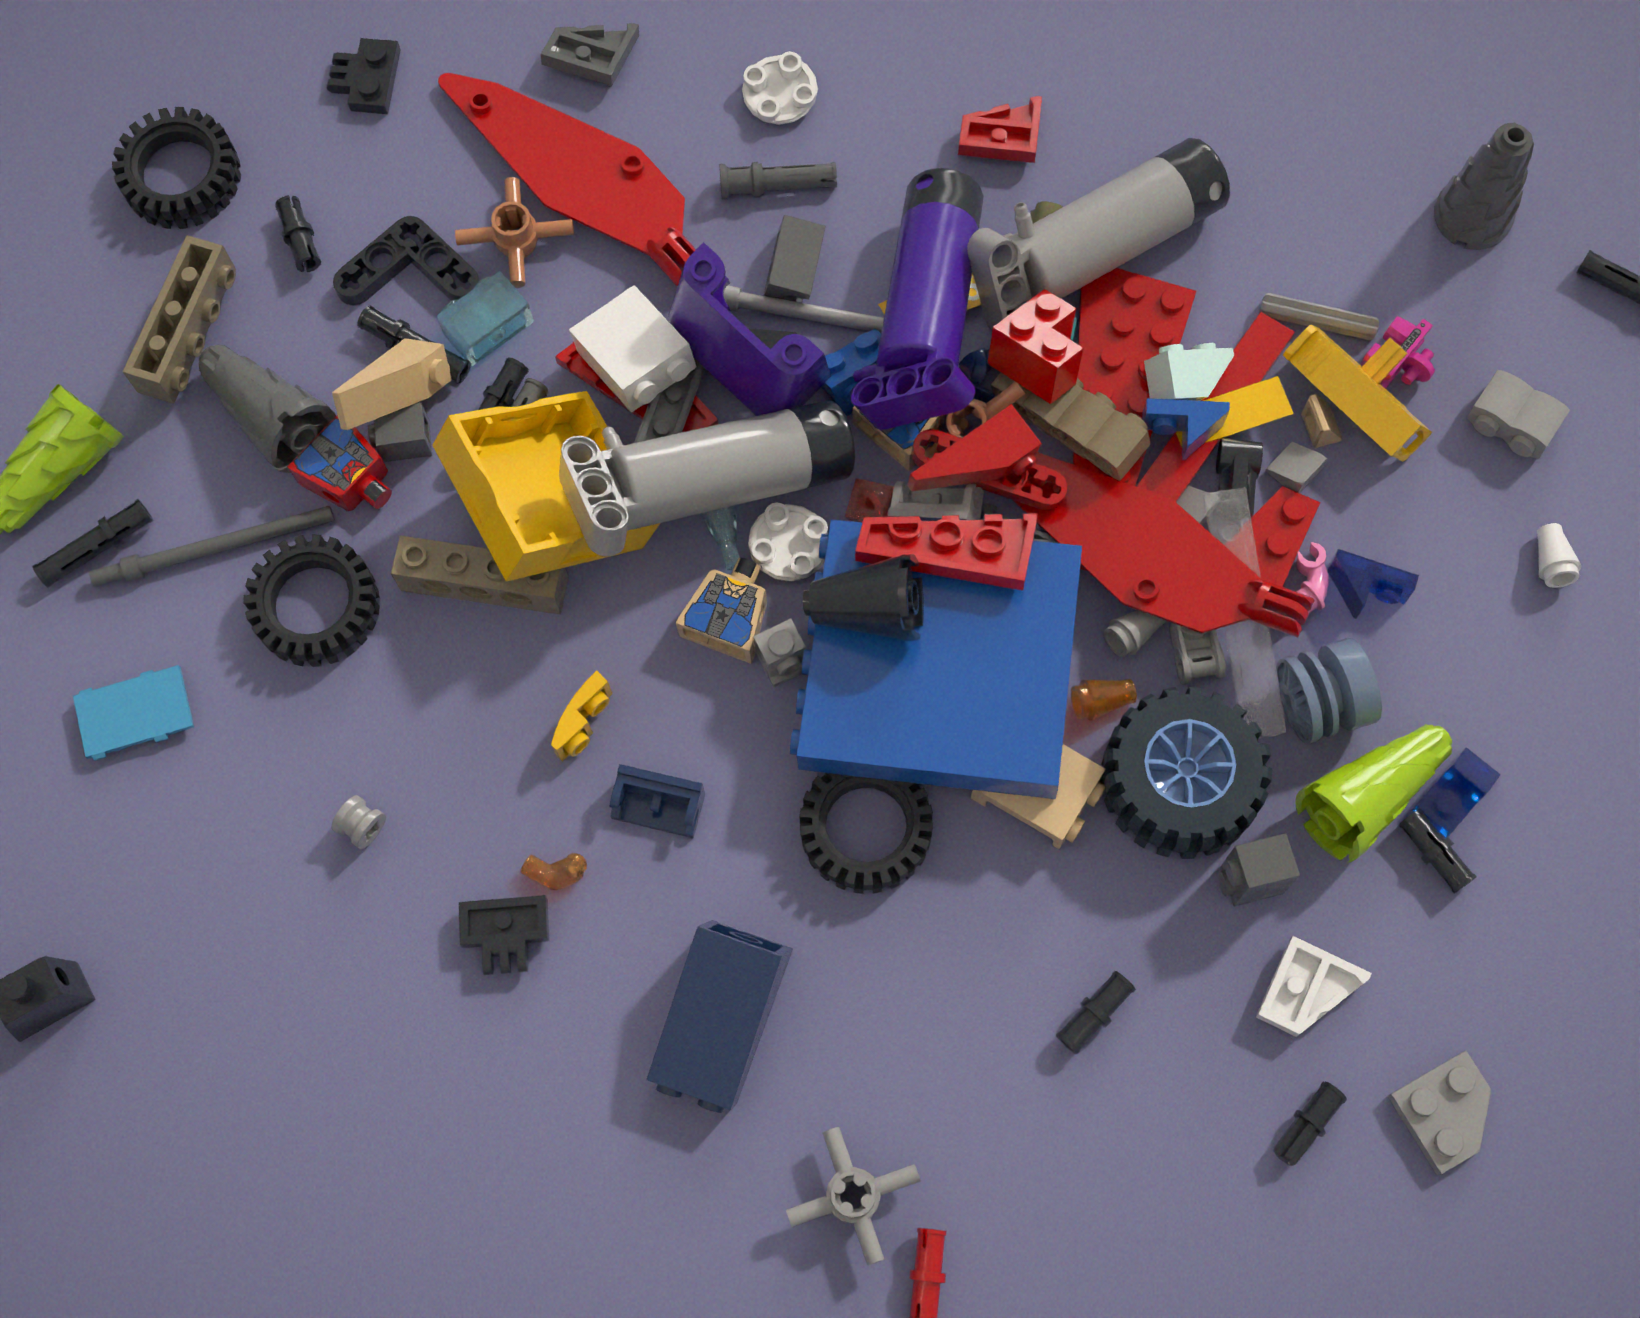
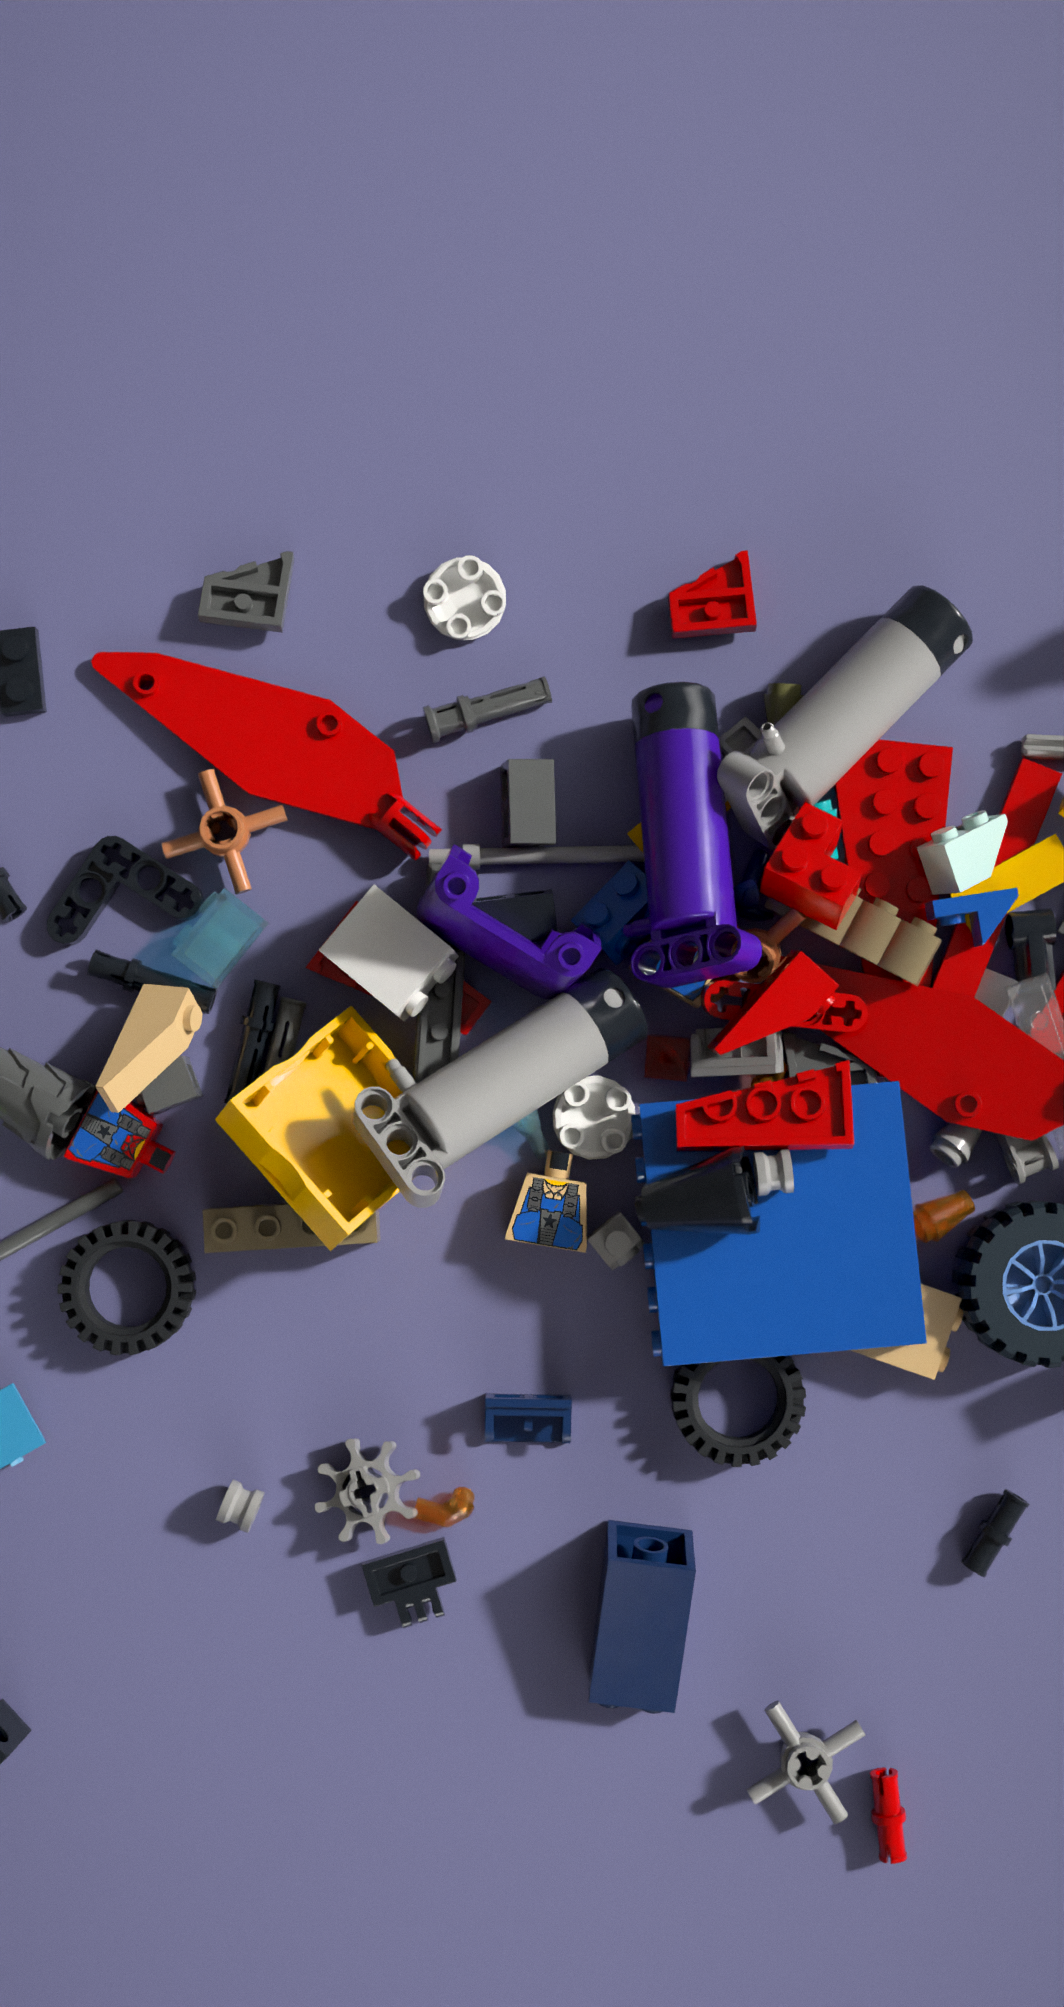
camera: 20 degrees left, 15 degrees up
yellow slope [551,670,612,762] -> none
none -> light grey gear [315,1438,420,1544]
none -> light grey wheel [753,1149,794,1196]

